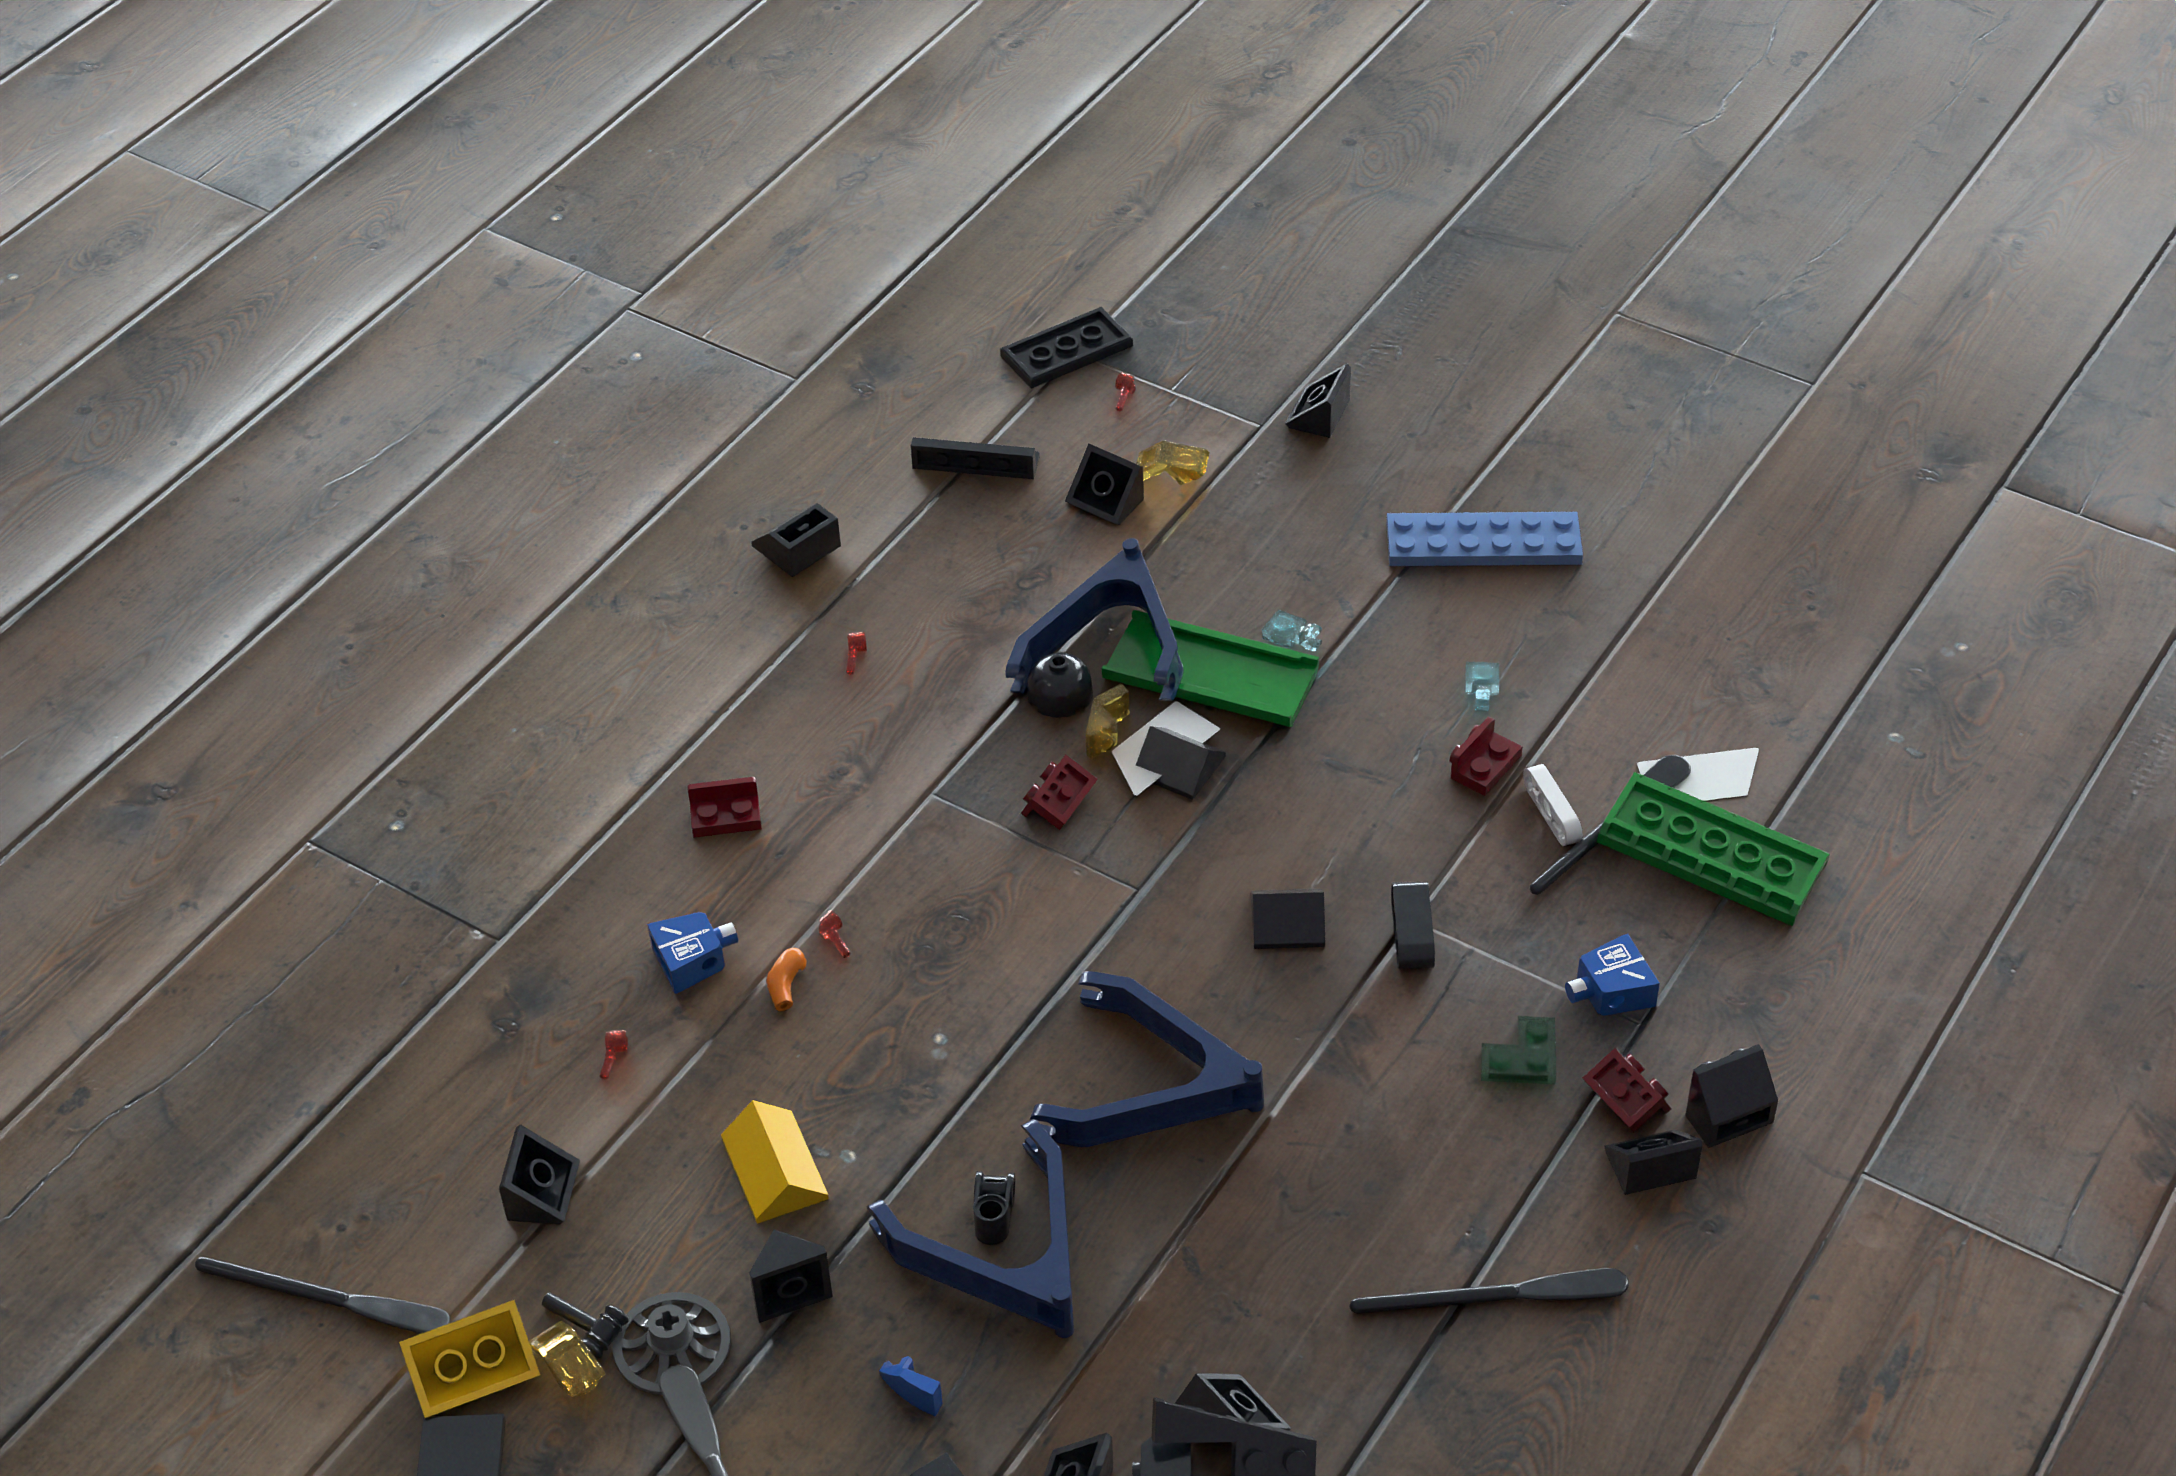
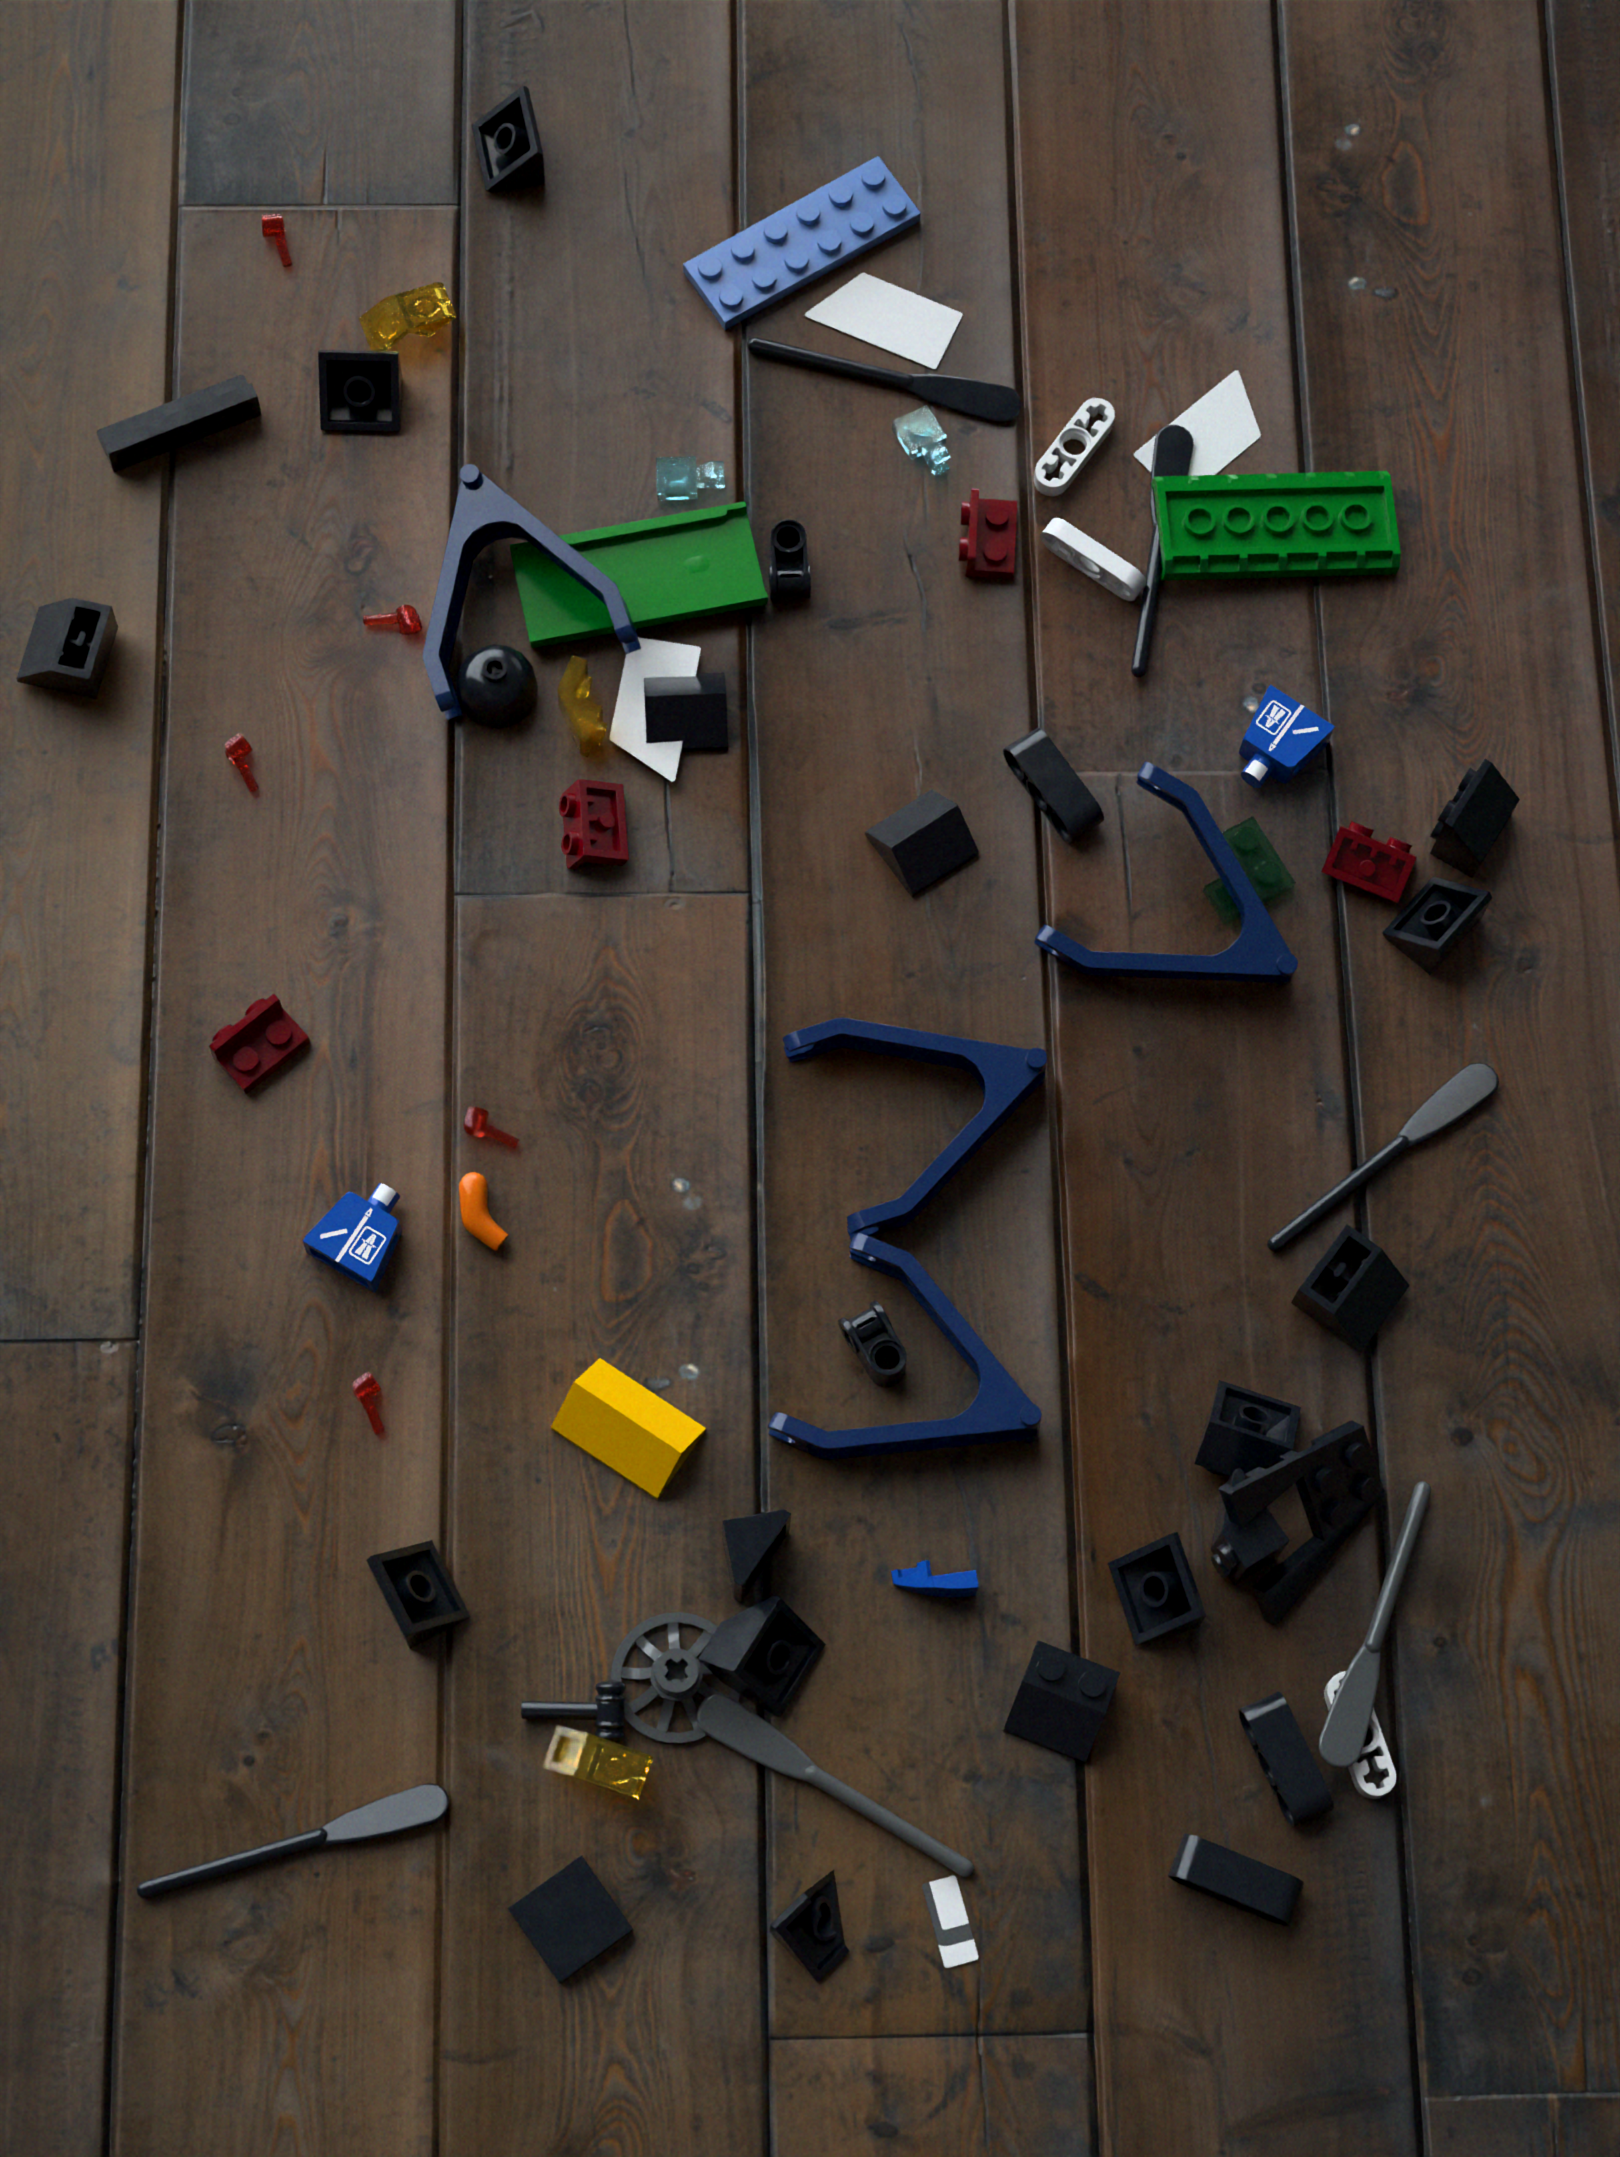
camera: 40 degrees left, 25 degrees up
yellow slope [399,1300,540,1418] -> none
black tile [1000,307,1133,389] -> none
none -> clear red hand [363,605,422,635]
none -> black slope [698,1596,826,1717]
none -> black piece [747,337,1021,423]
none -> black piece [769,519,811,600]
none -> white sticker [805,273,963,369]
none -> white beam [1034,398,1115,496]
none -> dark blue piece [1034,762,1298,985]
none -> black slope [1291,1224,1410,1353]

